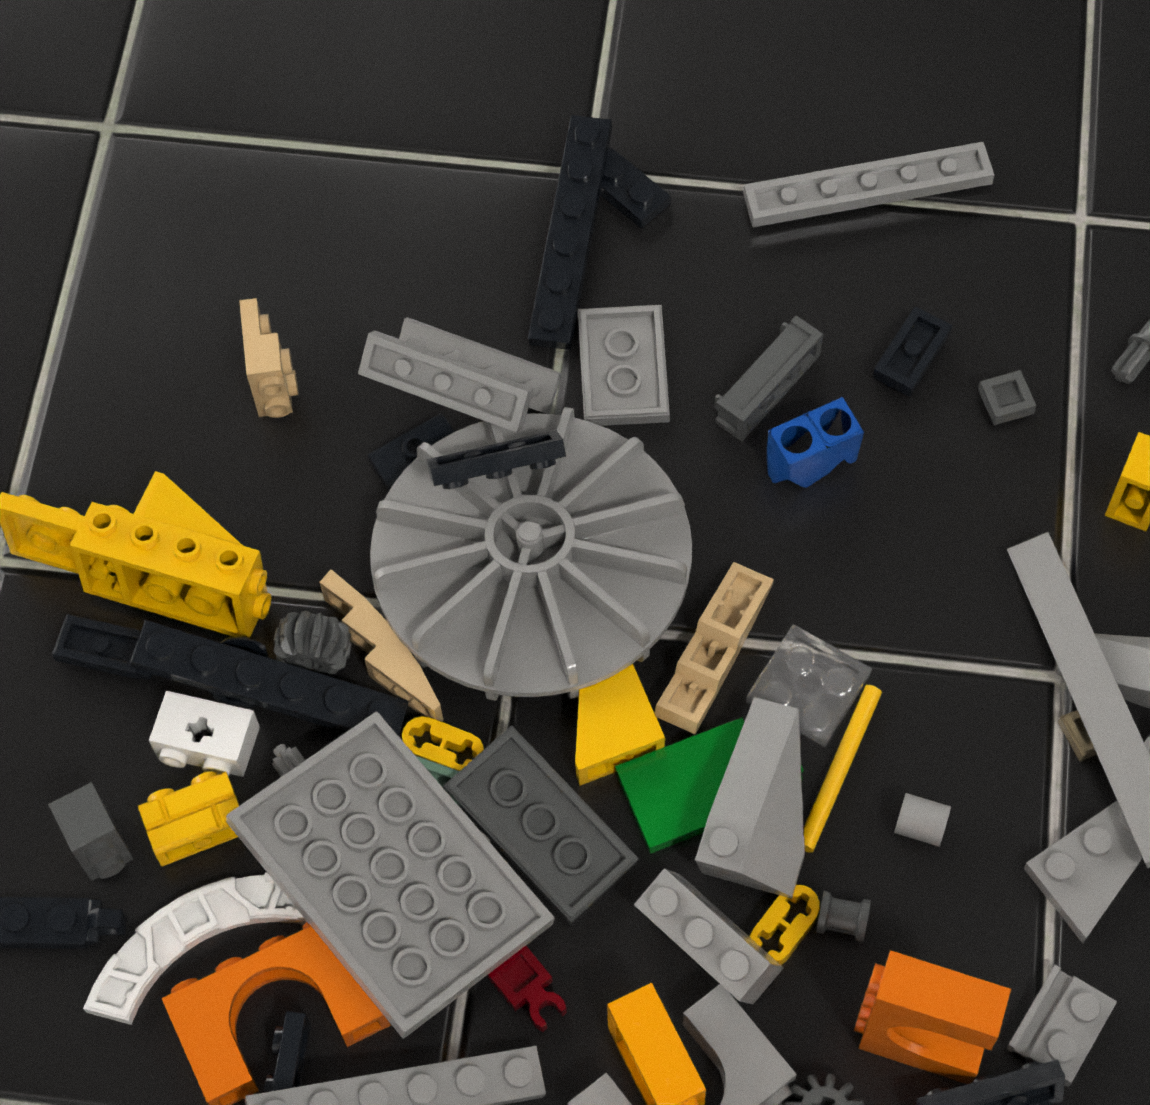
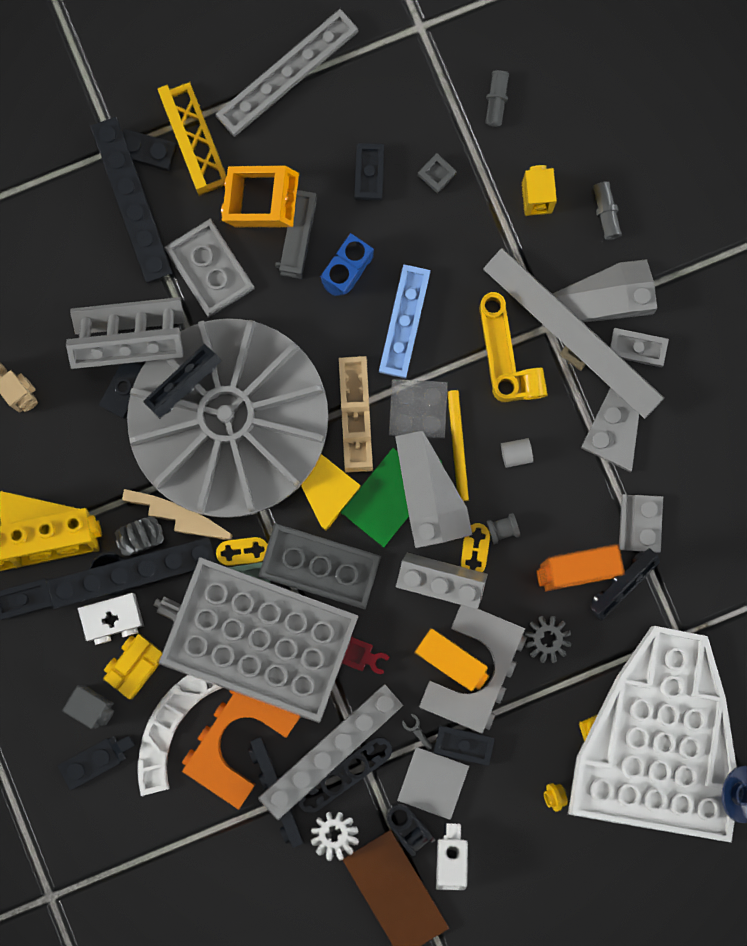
camera: 30 degrees left, 20 degrees up
none -> yellow fence [157,82,226,195]
none -> light orange window [221,166,299,227]
none -> light blue plate [379,264,430,379]
none -> yellow piece [480,292,548,402]

